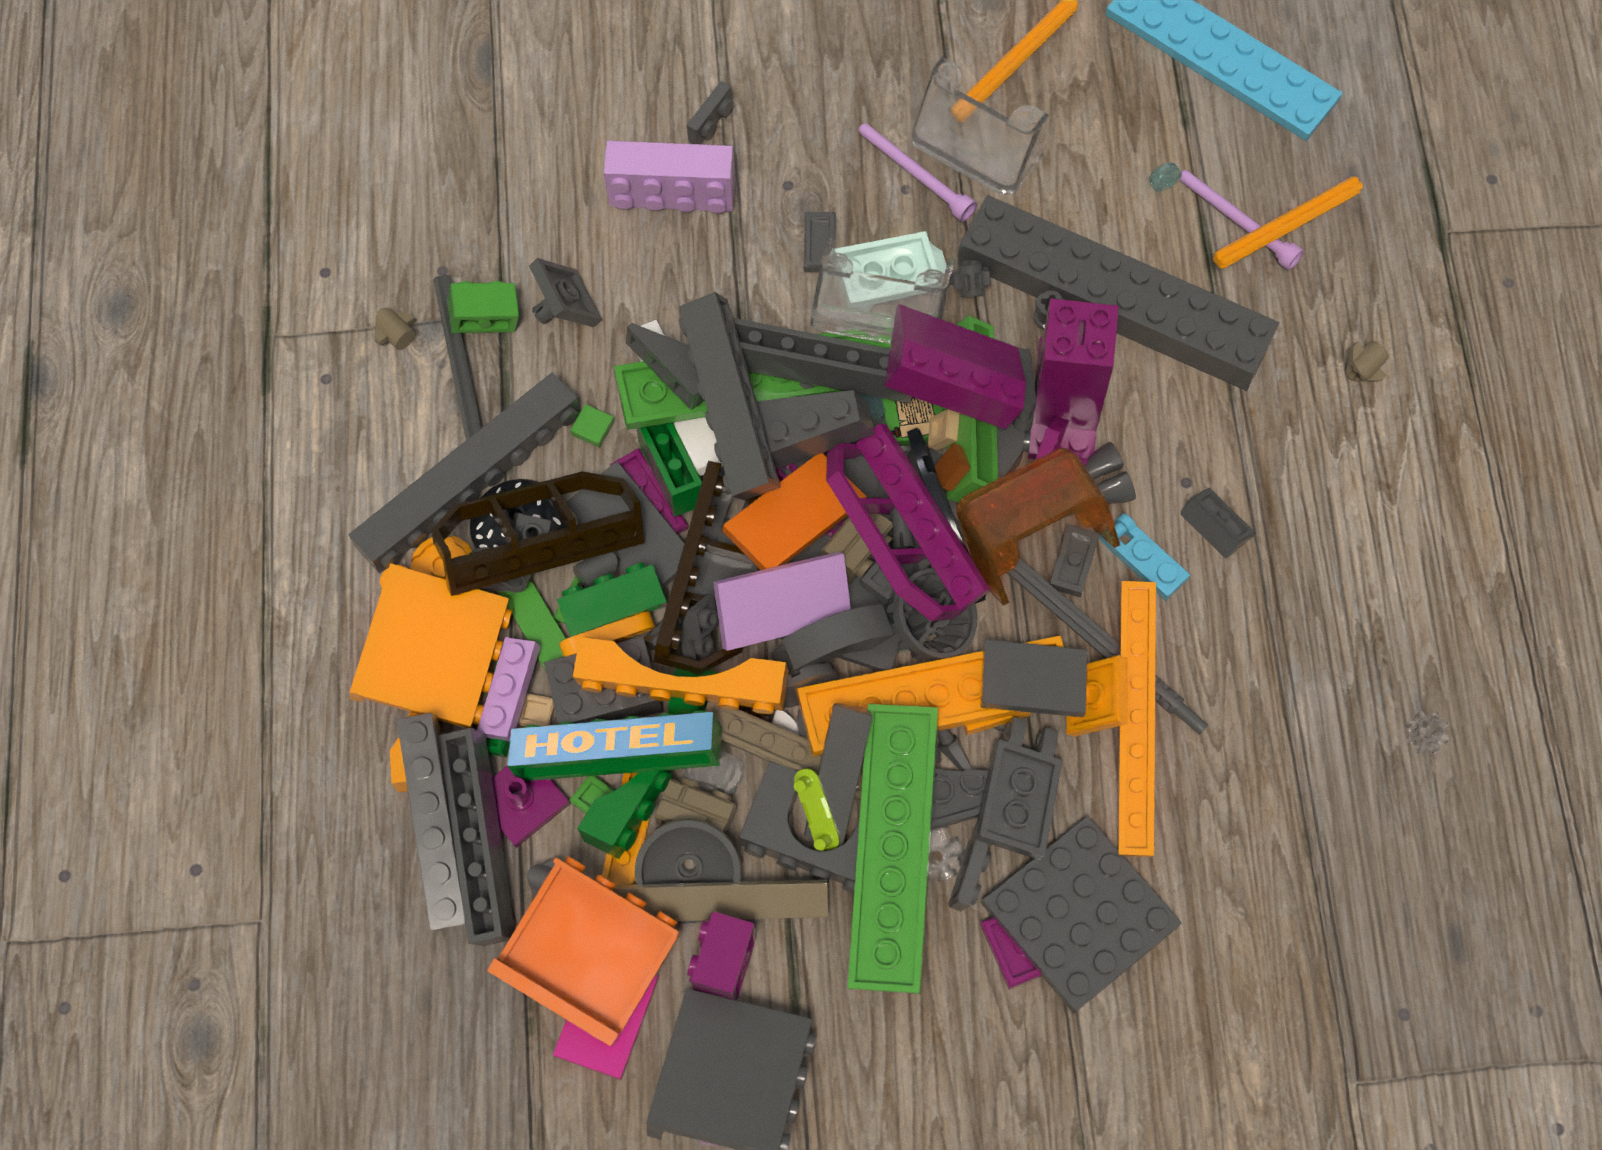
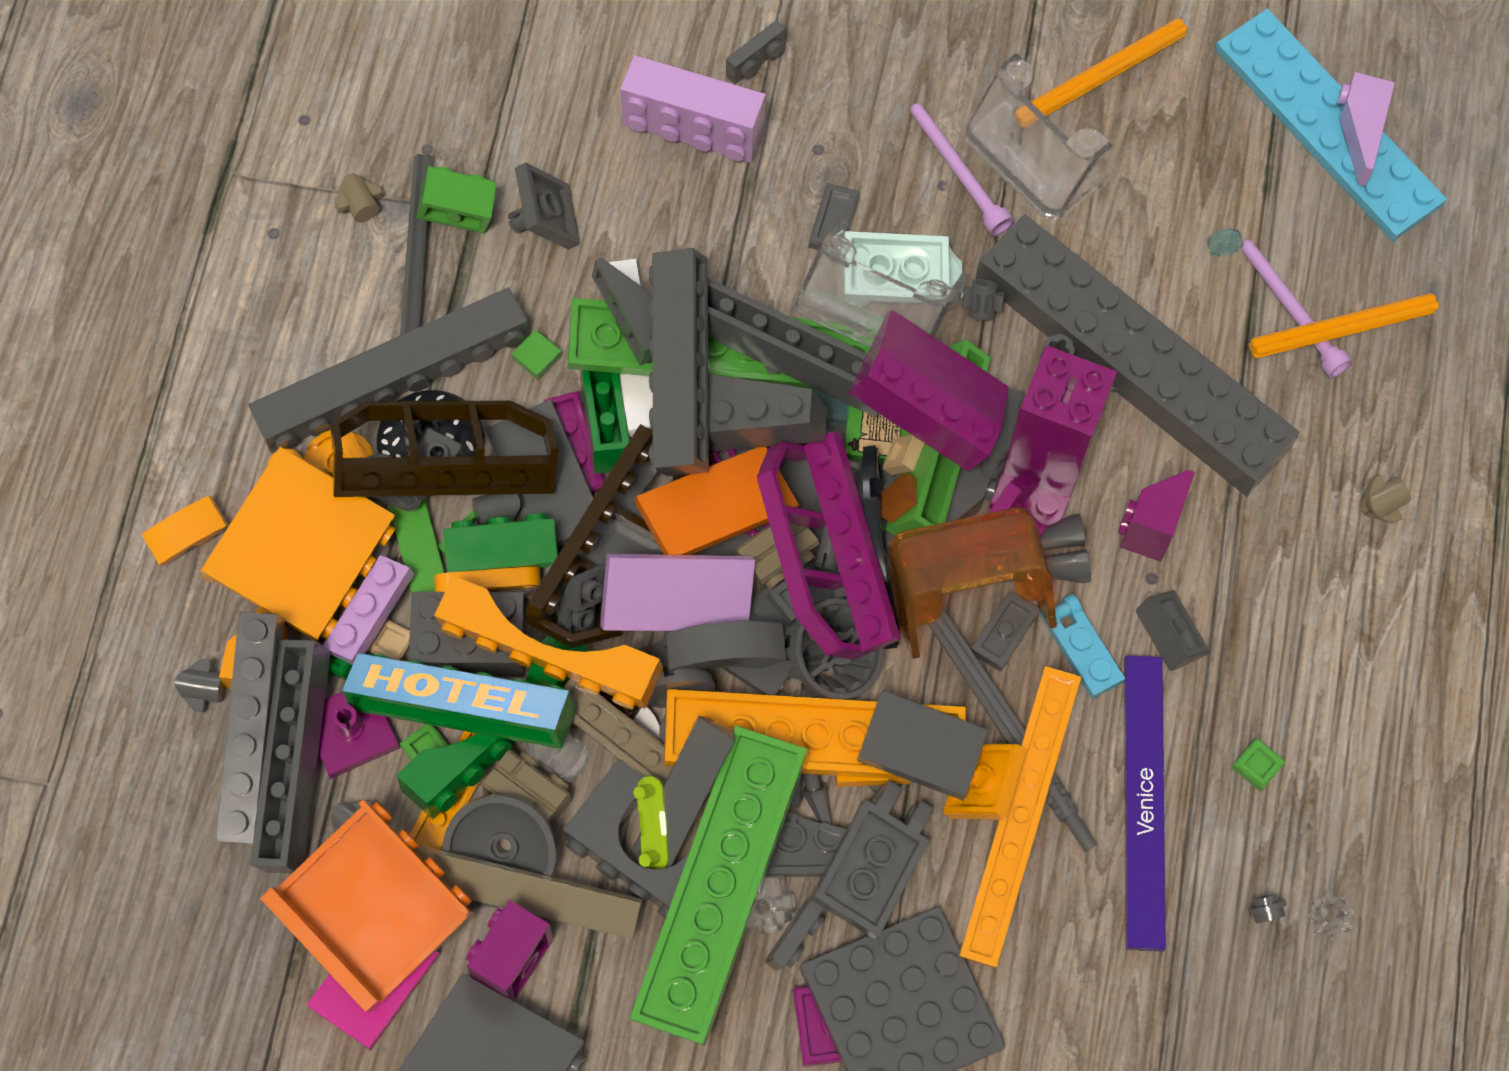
camera: 10 degrees right, 0 degrees up
none -> light orange slope [141,496,229,565]
none -> dark grey piece [175,659,225,712]
none -> magenta slope [1117,470,1195,562]
none -> dark purple tile [1124,655,1166,952]
none -> bright green tile [1232,738,1286,792]
none -> dark grey plate [1248,894,1287,923]
none -> lavender slope [1337,72,1395,186]

